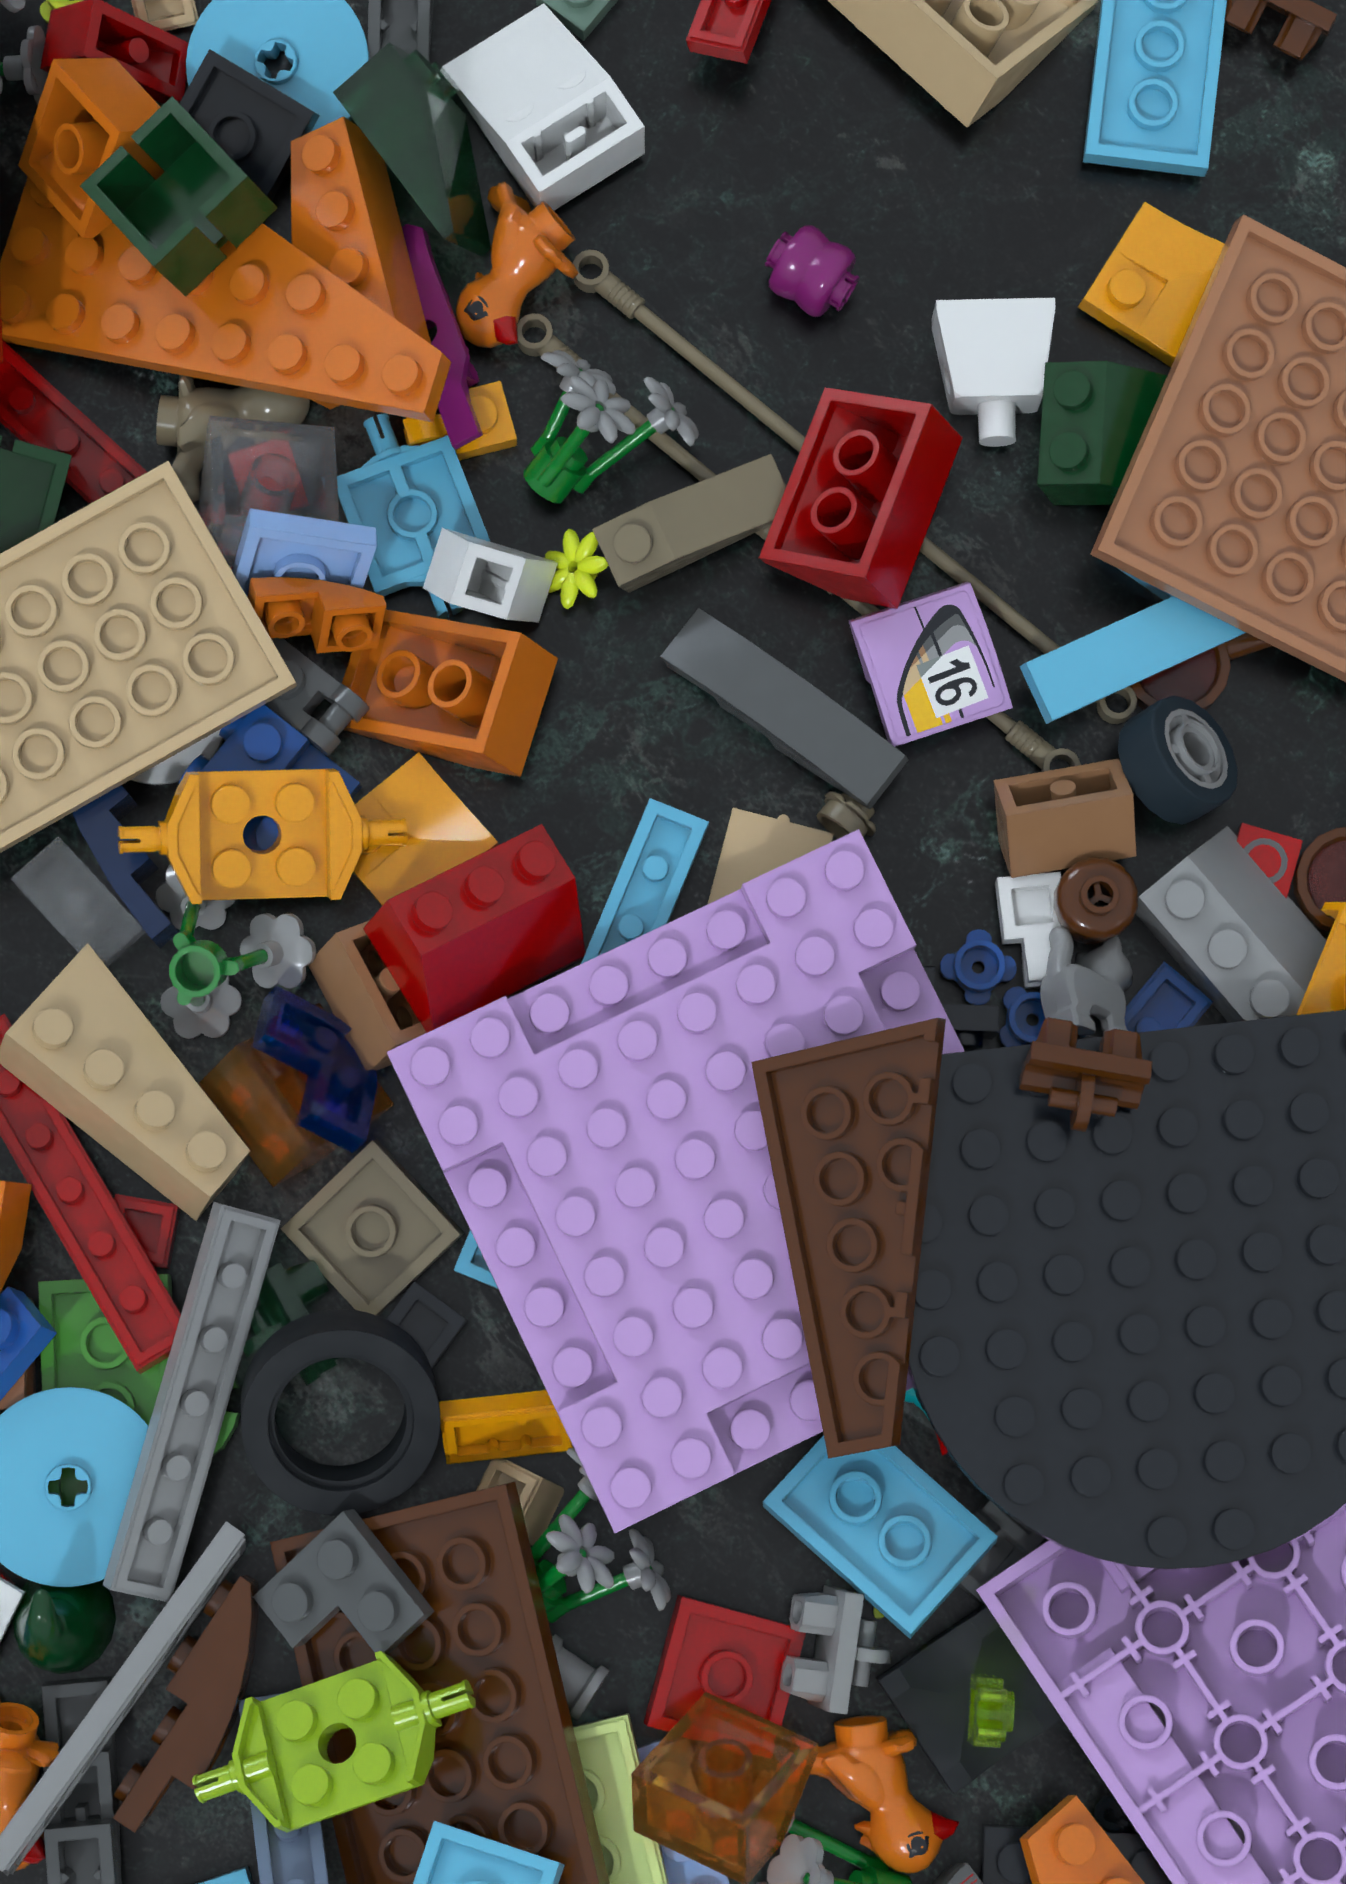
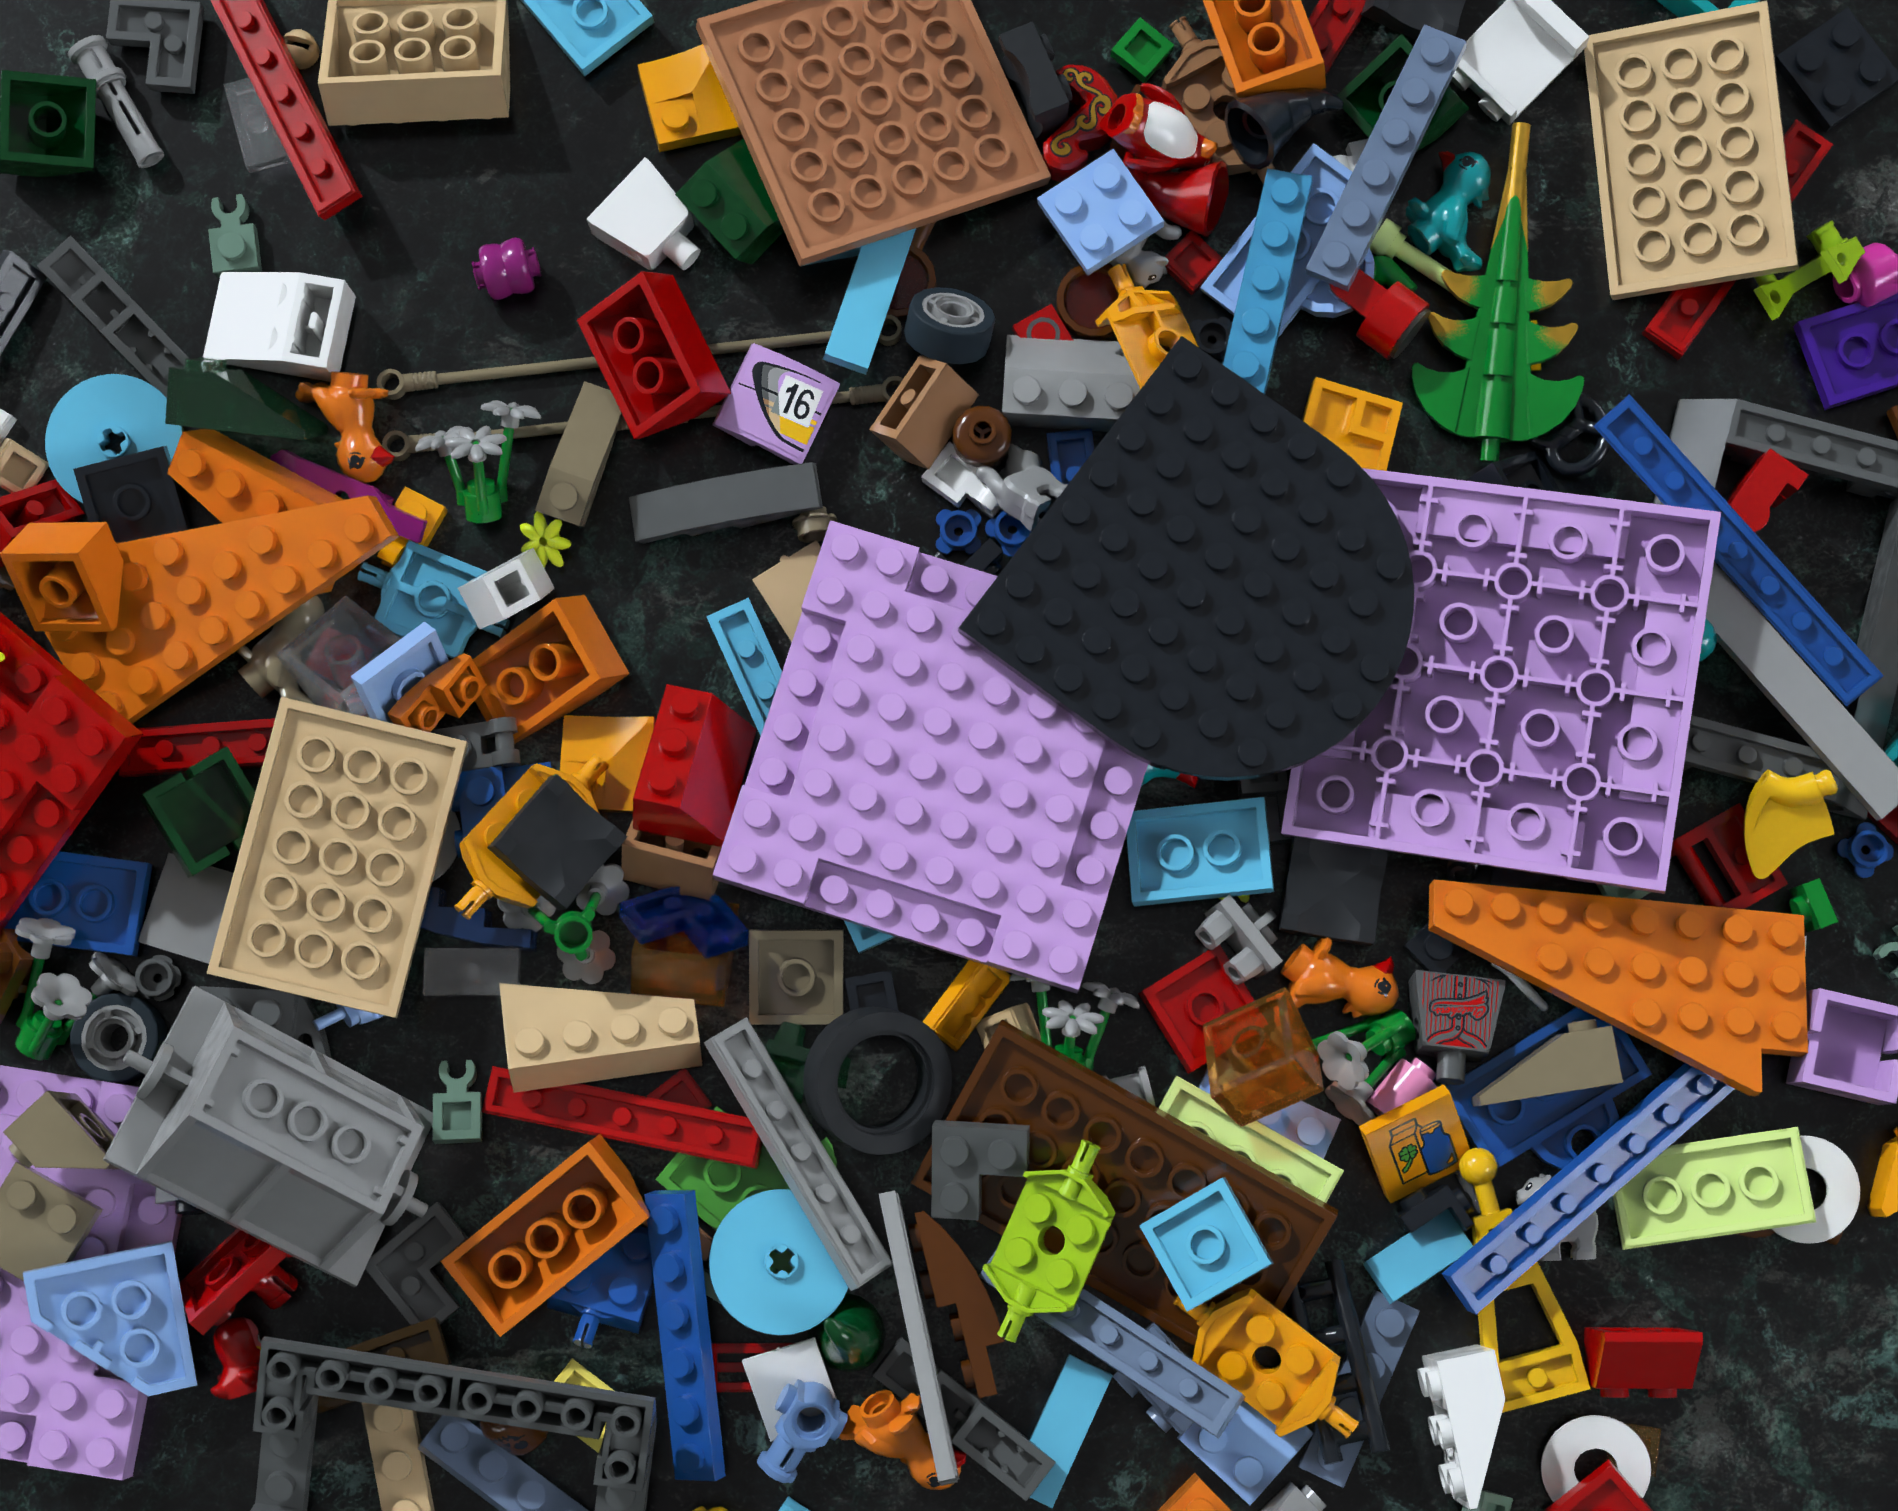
camera: 45 degrees left, 0 degrees up
dark green piece [80,96,277,297] -> none
reddish brown wing [751,1018,946,1459] -> none
clear neon green plate [968,1673,1015,1748] -> none
reddish brown hips [1019,1017,1153,1132] -> none
none -> black brick [487,774,628,910]

